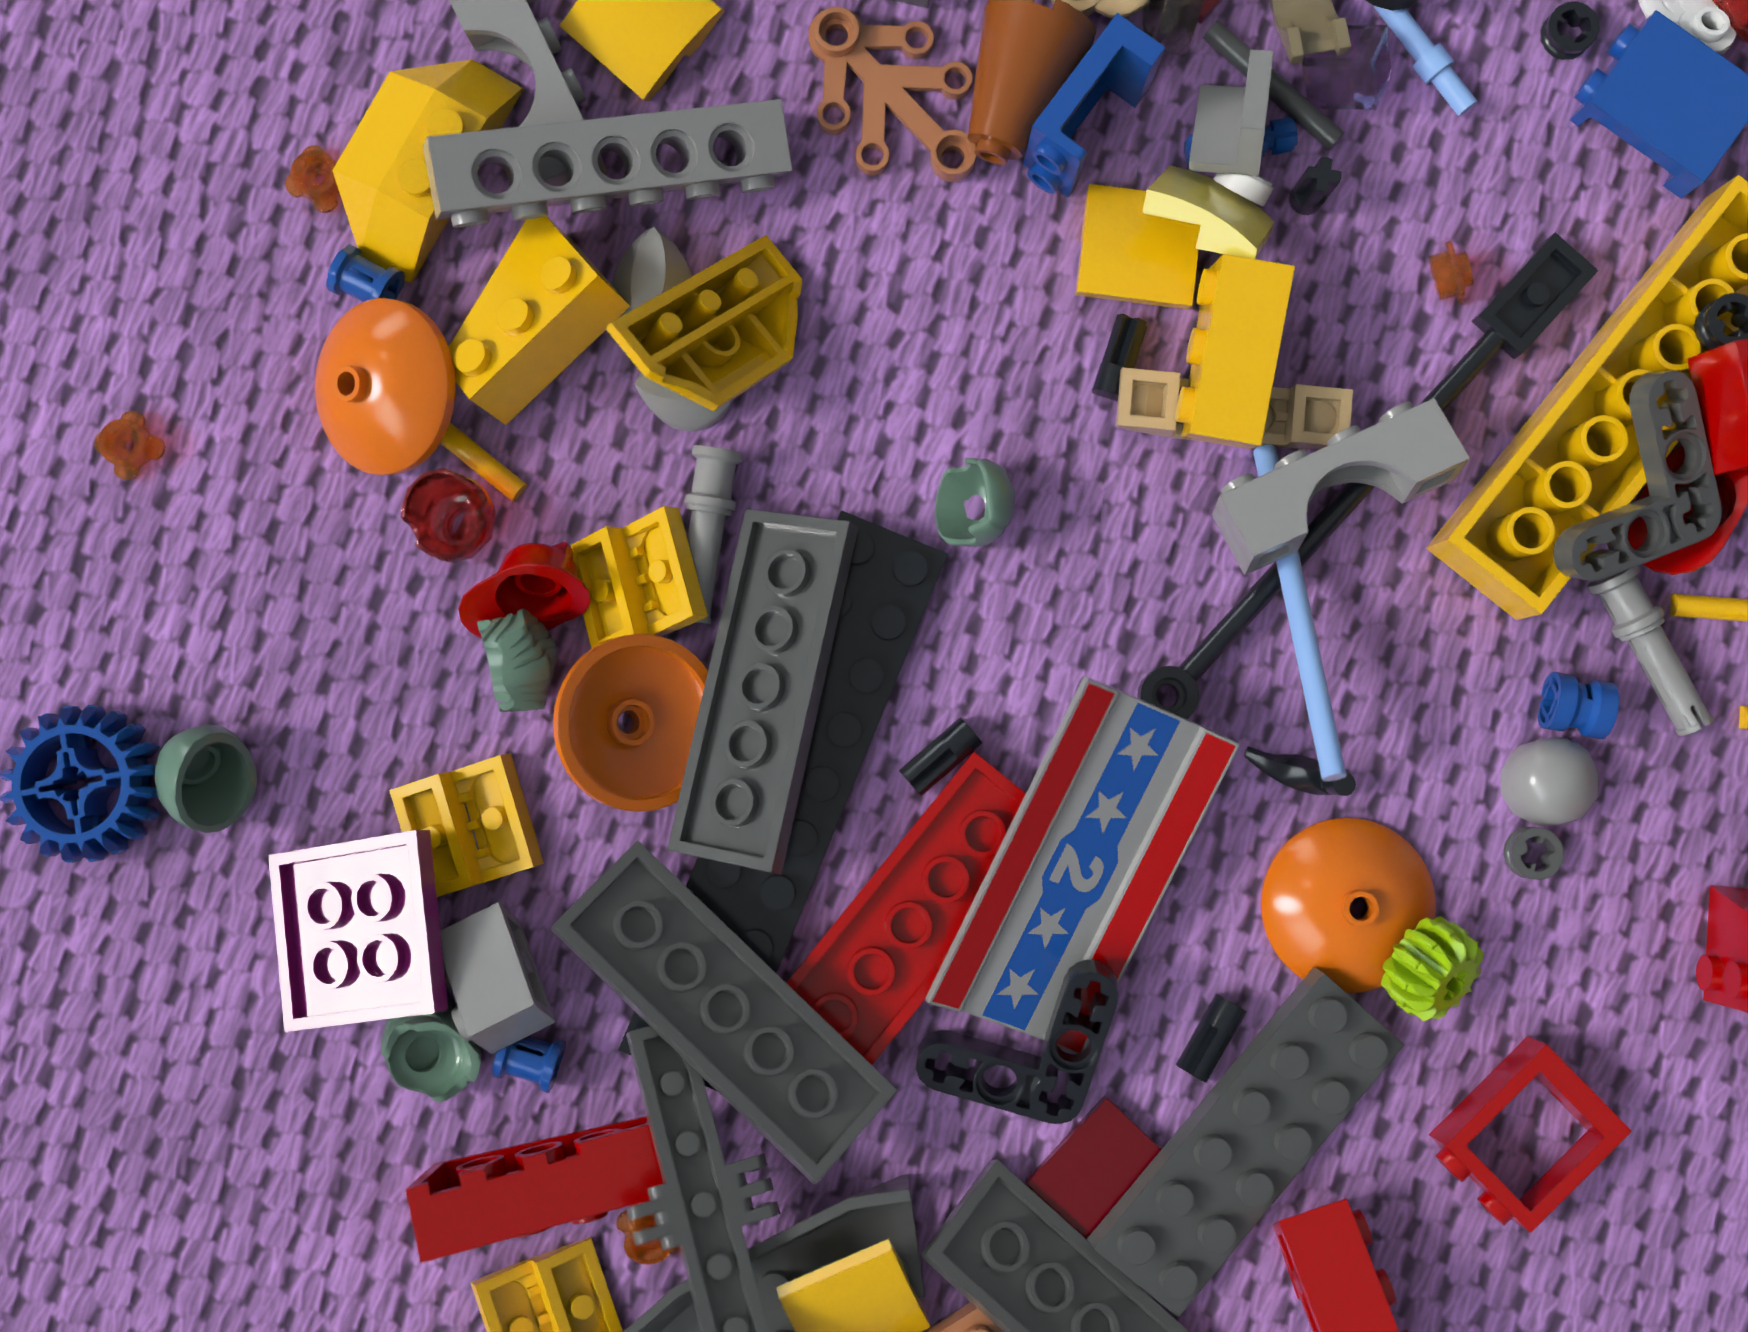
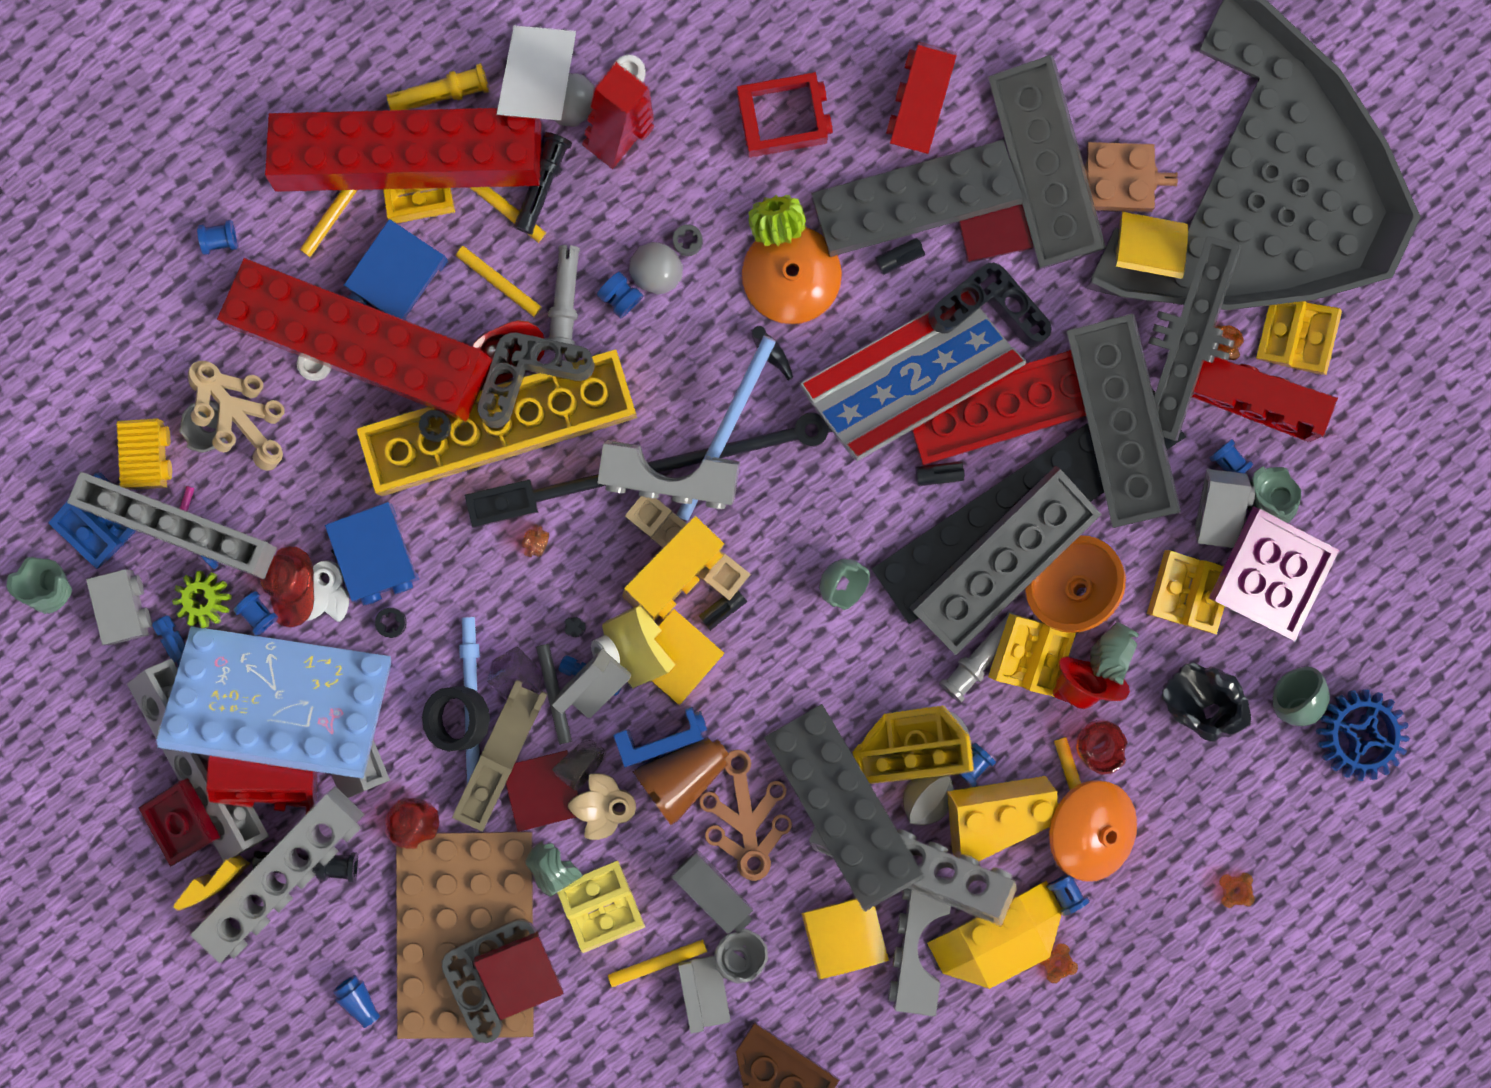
camera: 150 degrees left, 0 degrees up
none -> dark grey plate [764,704,924,912]
none -> blue bush [959,743,996,787]
none -> black hair [1161,663,1251,742]

